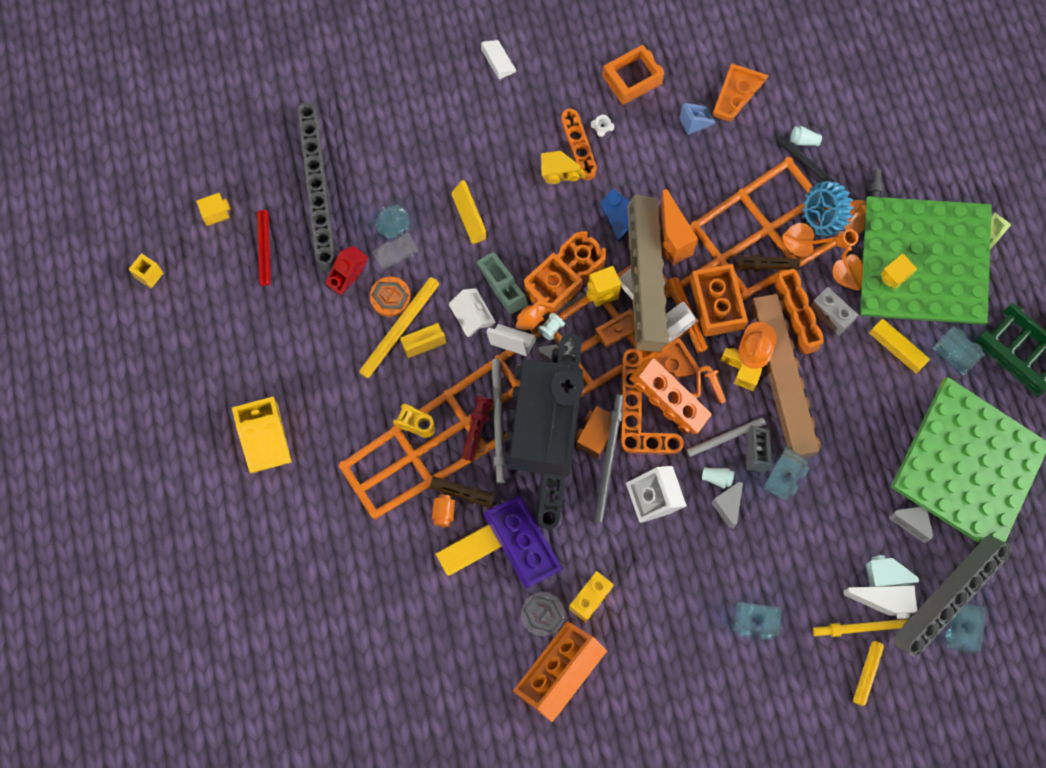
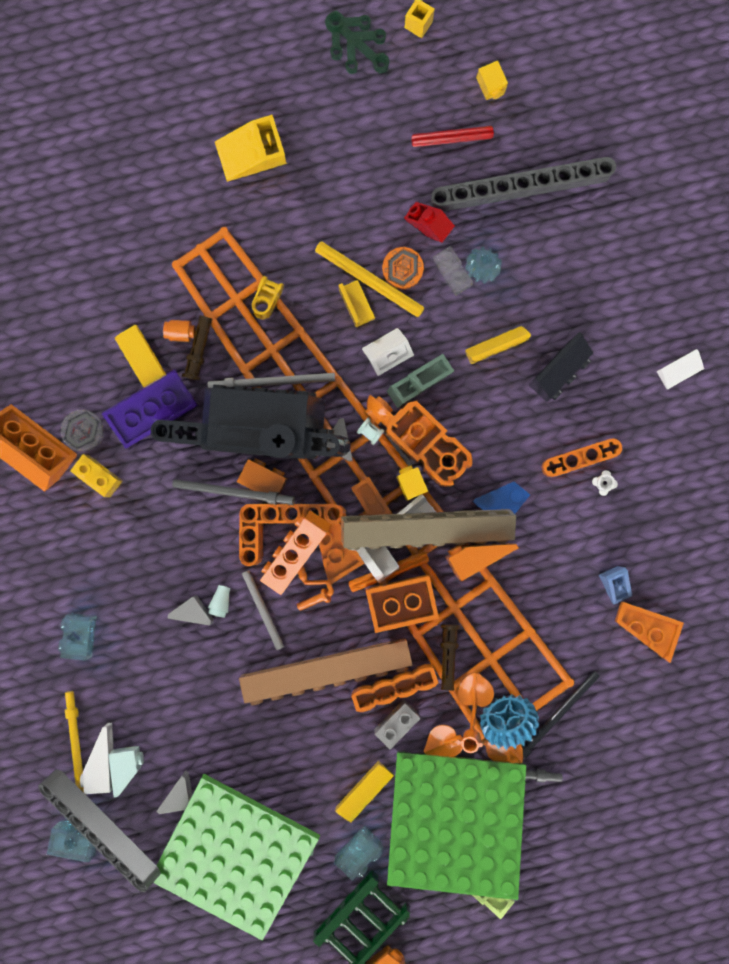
camera: 85 degrees right, 15 degrees up
dark red pin [461,396,494,461] -> none
white panel [486,324,536,356] -> none
yellow slope [541,151,586,184] -> none
orange window [602,45,664,105] -> none
white slope [626,466,686,523] -> none
yellow brick [720,348,762,391] -> none
orange piece [738,322,777,369] -> none
dark grey slope [746,425,772,473] -> none
clear light blue brick [764,447,810,501] -> none
light aqua cone [790,126,822,146] -> none
yellow axle [853,641,884,706] -> none
yellow brick [881,254,917,290] -> none
none -> clear green plant [325,11,389,74]
none -> black slope [529,332,593,402]

